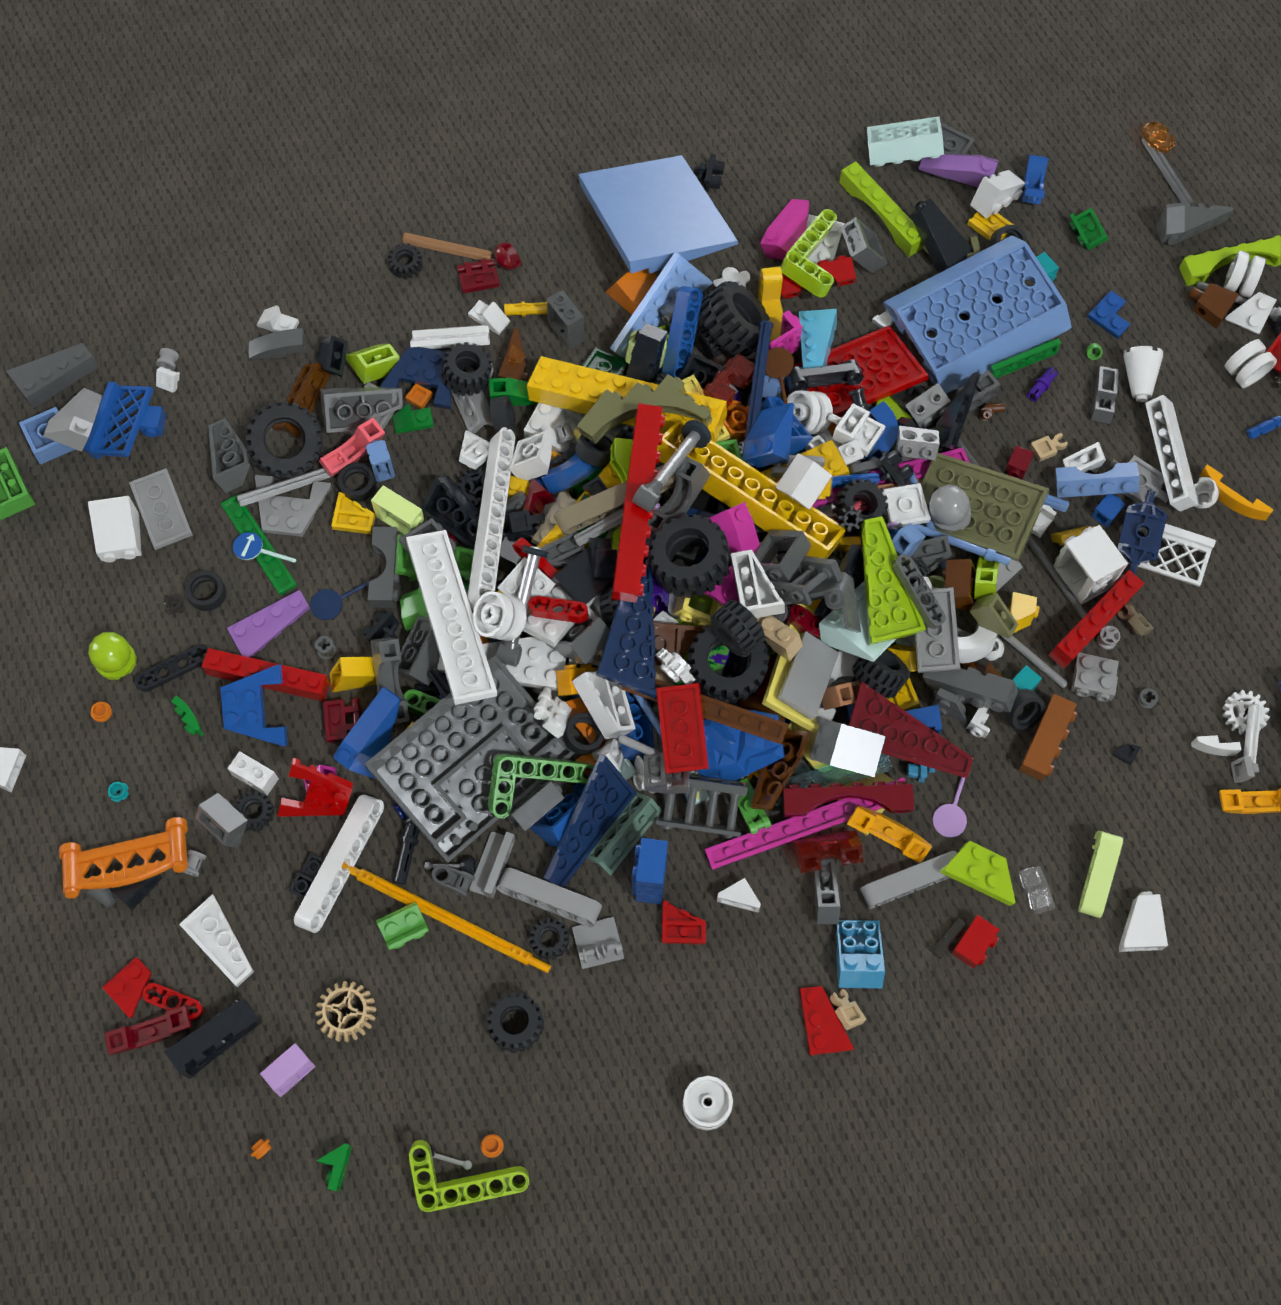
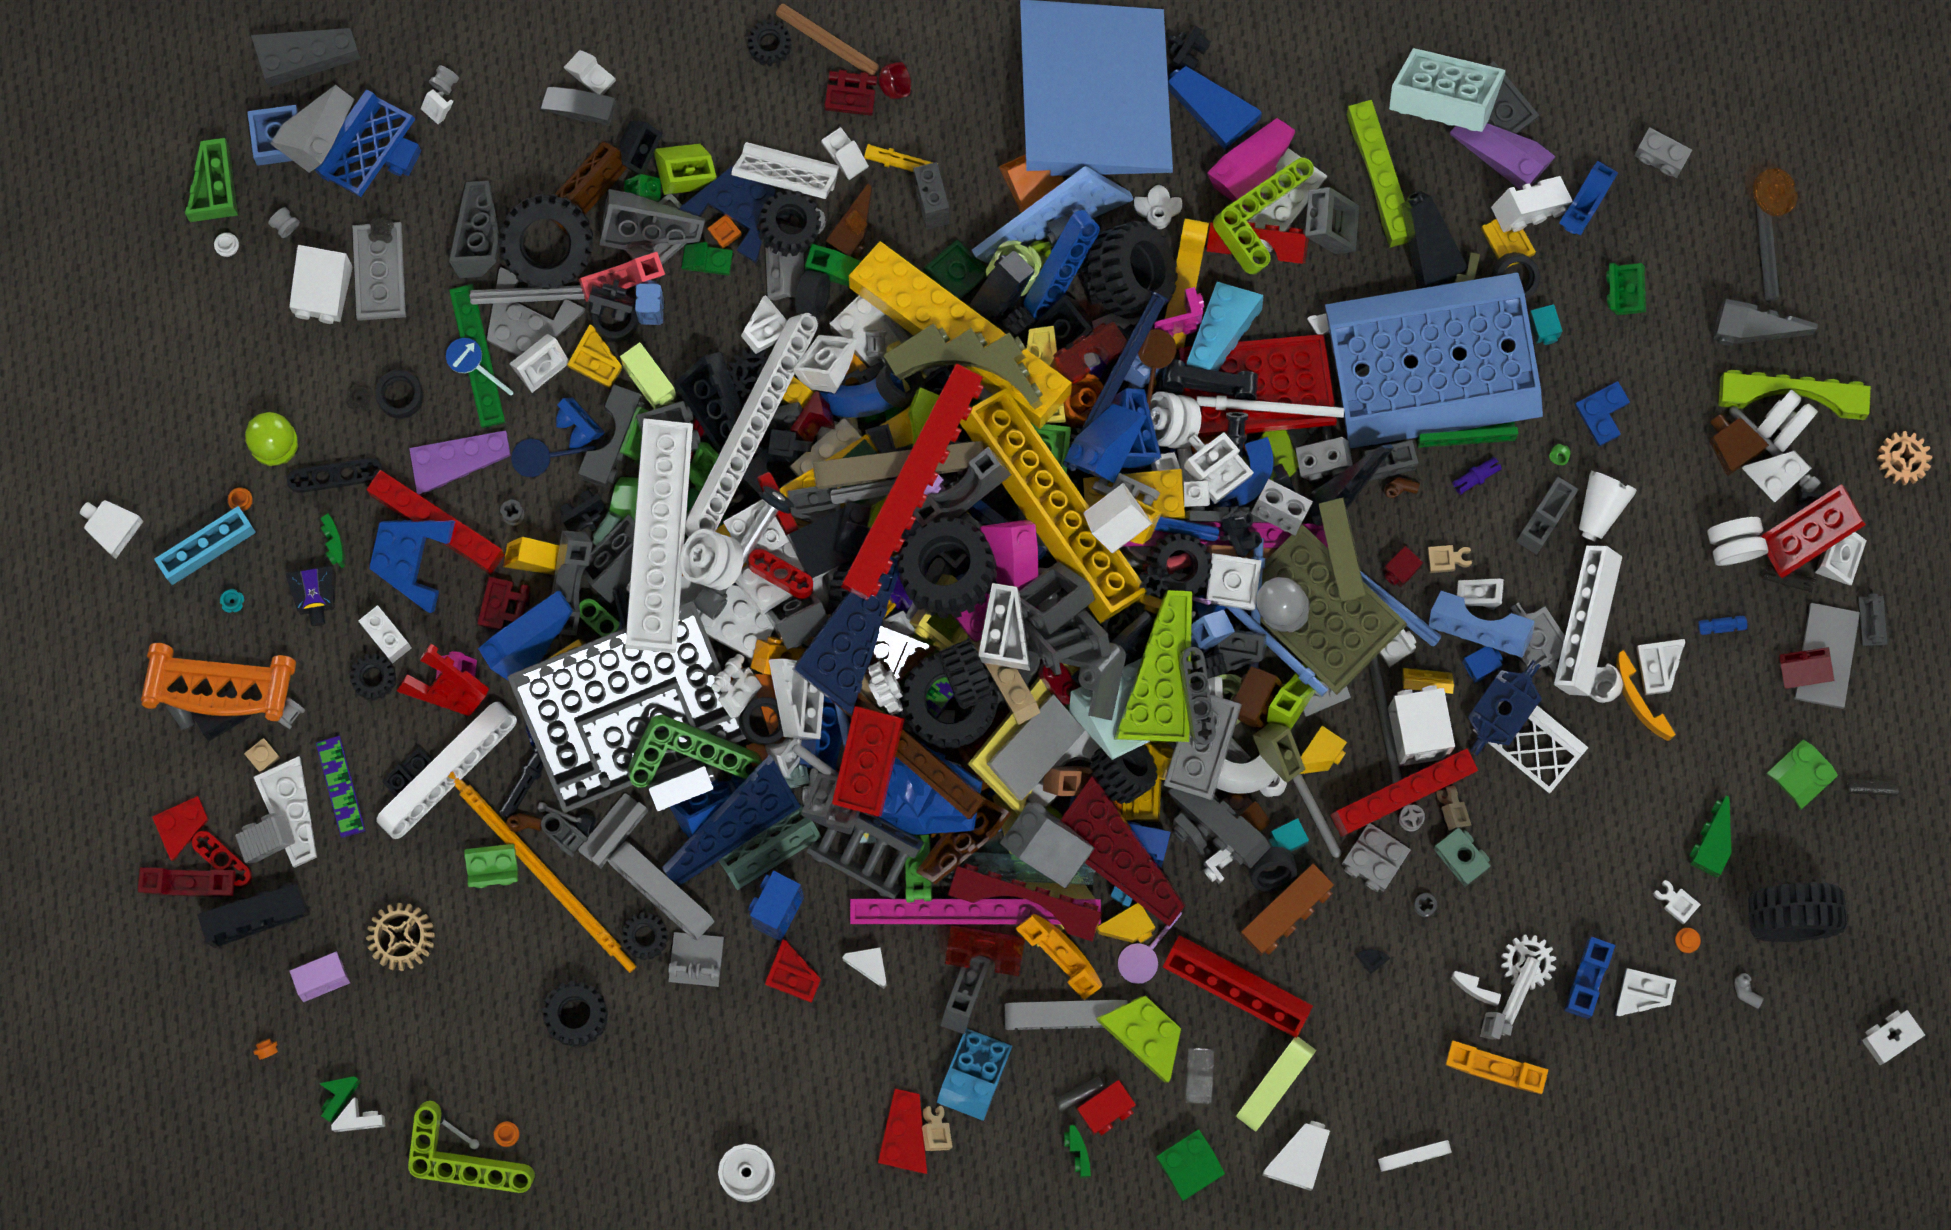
camera: 20 degrees right, 10 degrees up
slope [195,793,248,848] -> none
piece [632,420,711,513] -> none
none -> medium azure brick [154,506,256,585]
none -> white plate [214,233,239,257]
none -> light grey brick [235,813,295,863]
none -> tan plate [244,738,280,773]
none -> light grey wheel [269,207,300,238]
none -> torso [286,566,336,626]
none -> tile [316,736,366,838]
none -> white slope [331,1097,385,1132]
none -> clear smoke plate [368,218,394,243]
none -> reddish brown arm [506,813,542,832]
none -> white slope [510,334,569,393]
none -> blue tile [556,397,605,449]
none -> black hips [588,279,635,321]
none -> sand green cone [592,512,621,546]
none -> green bracket [624,174,661,202]
none -> green slope [1064,1125,1091,1178]
none -> yellow slope [1097,903,1155,943]
none -> green slope [1155,1129,1225,1201]
none -> red brick [1163,935,1313,1038]
none -> blue slope [1168,66,1262,150]
none -> white bar [1196,395,1344,418]
none -> olive slope [1319,498,1366,602]
none -> white beam [1378,1140,1452,1172]
none -> sand green brick [1434,827,1490,887]
none -> light grey brick [1634,127,1692,178]
none -> white wing [1636,639,1685,695]

